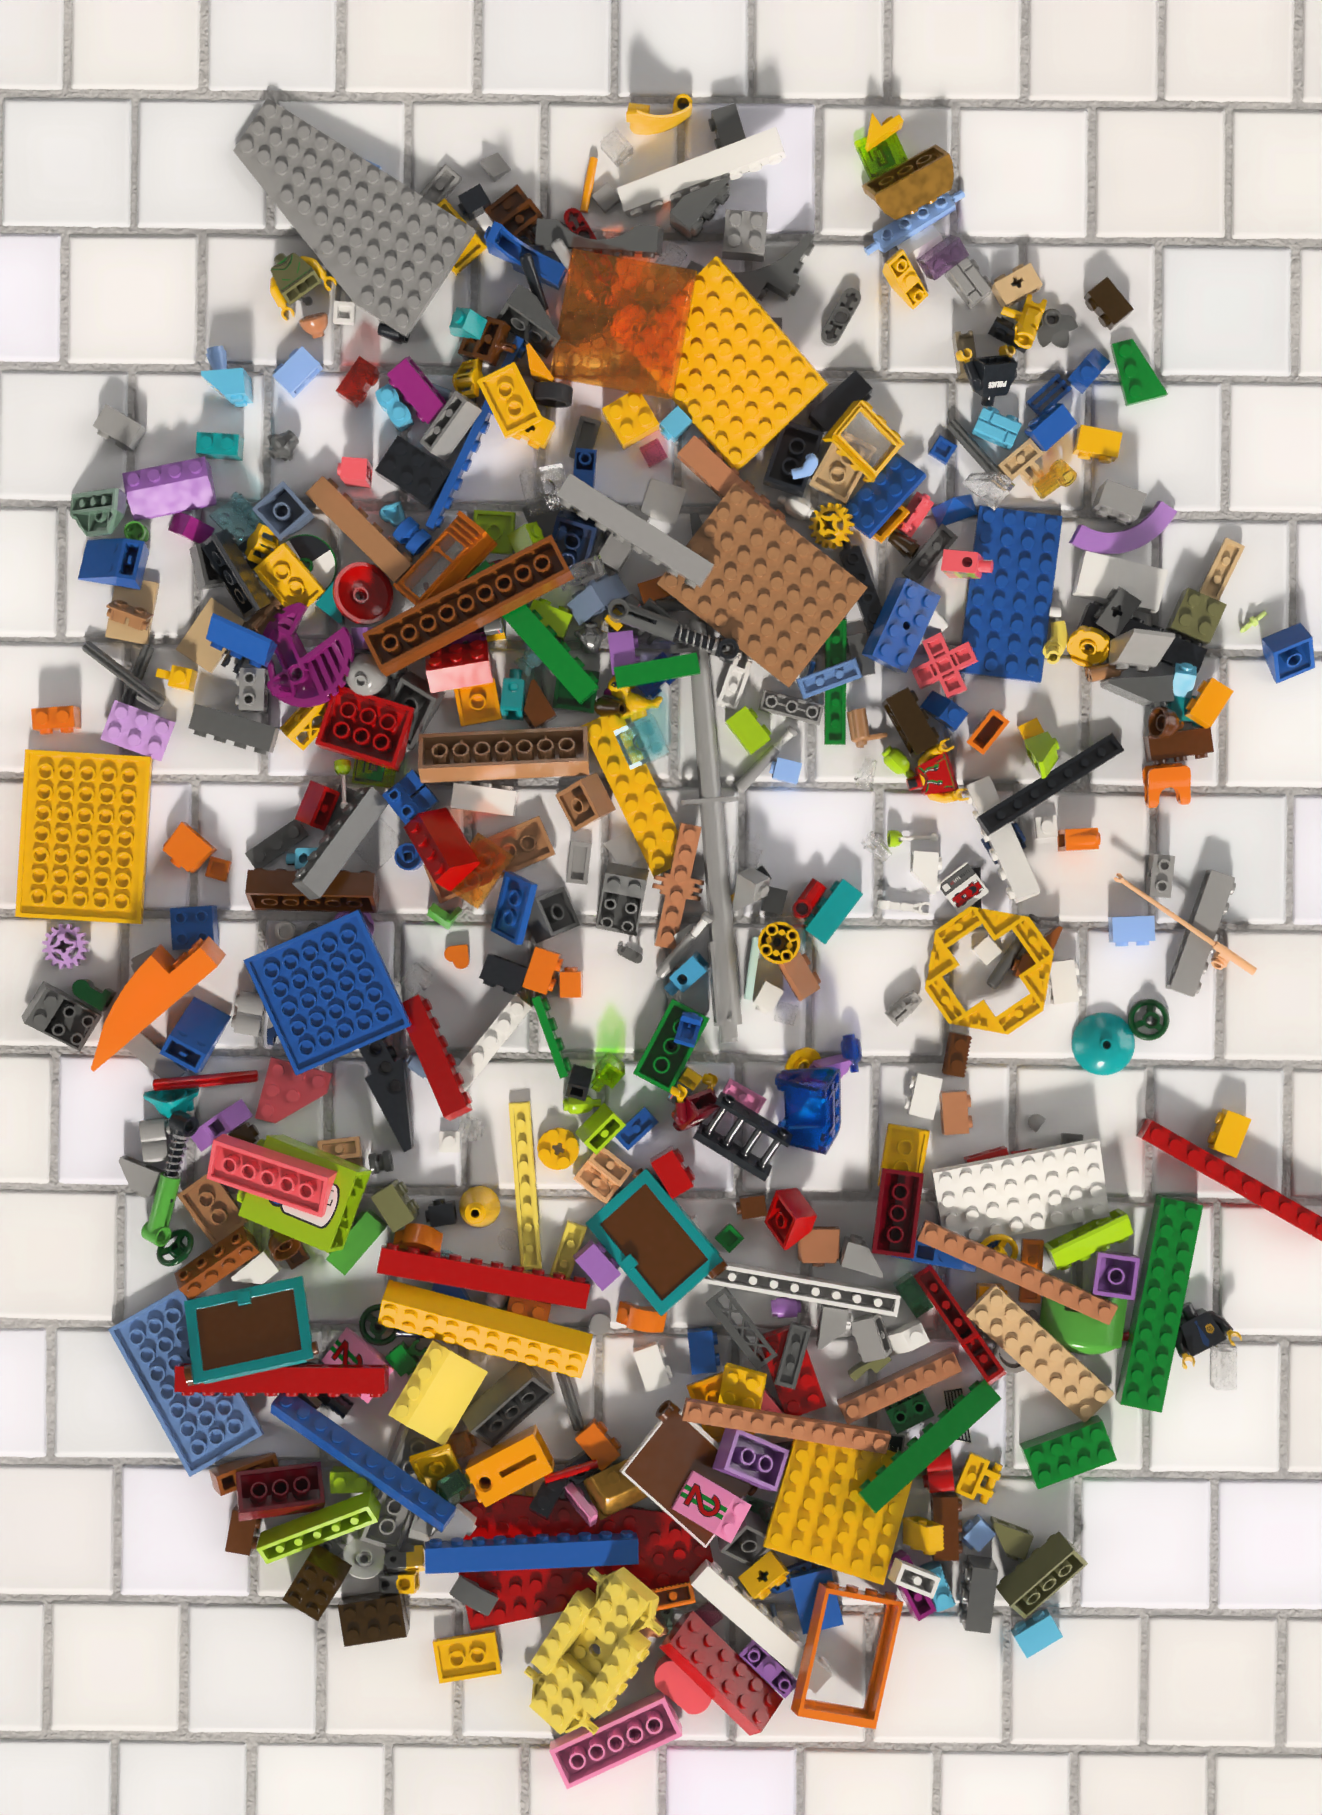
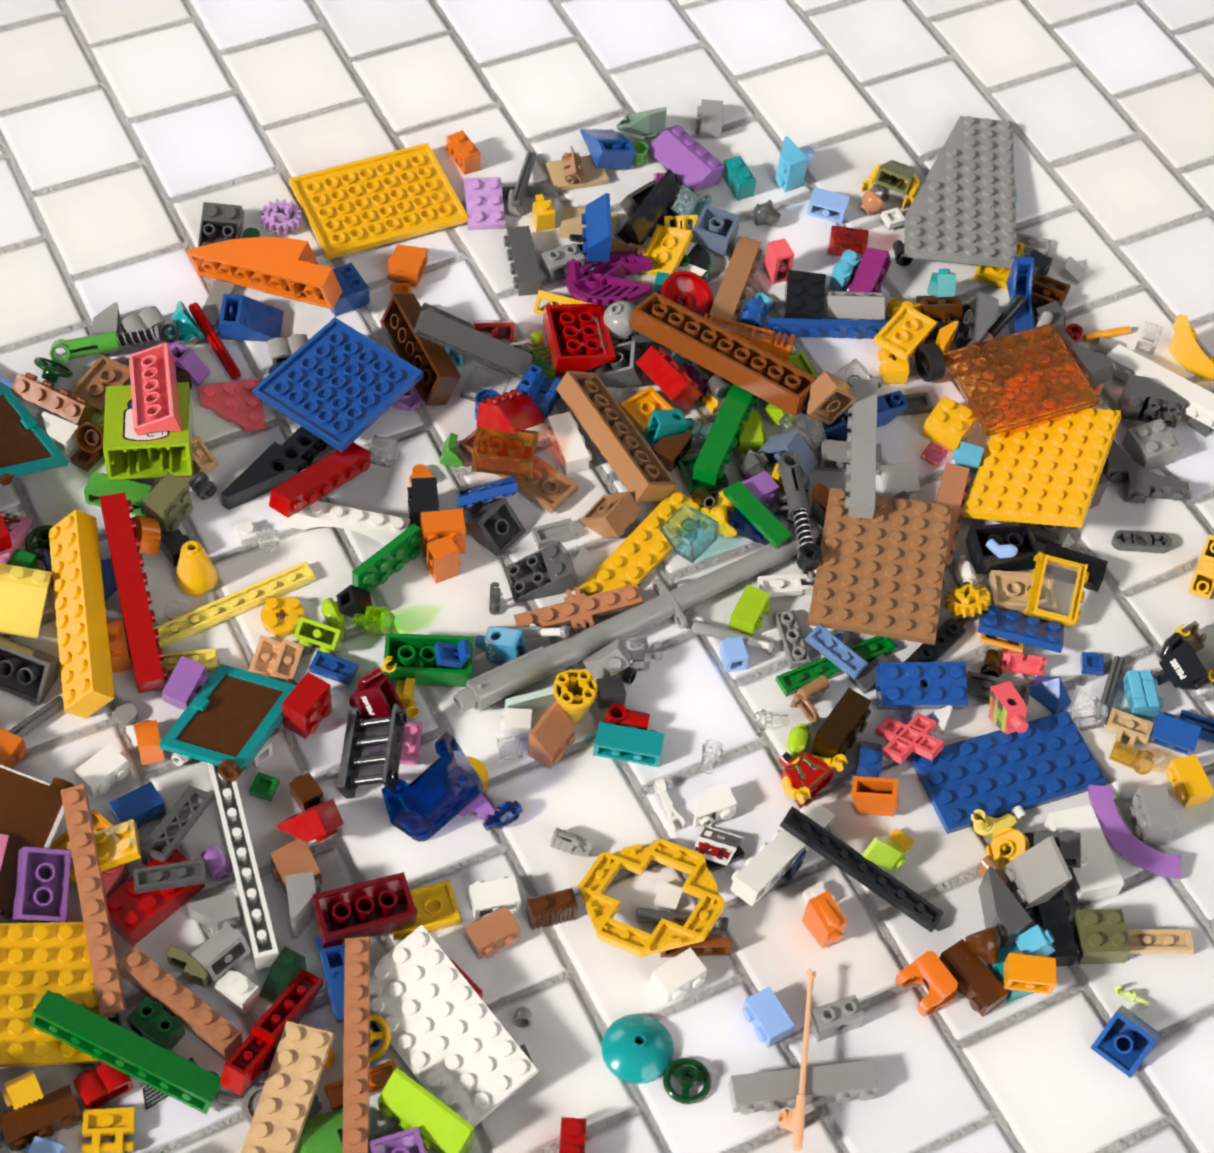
camera: 60 degrees right, 35 degrees down
hinge [887,830,938,847] -> none
none -> medium nougat slope [807,371,858,425]

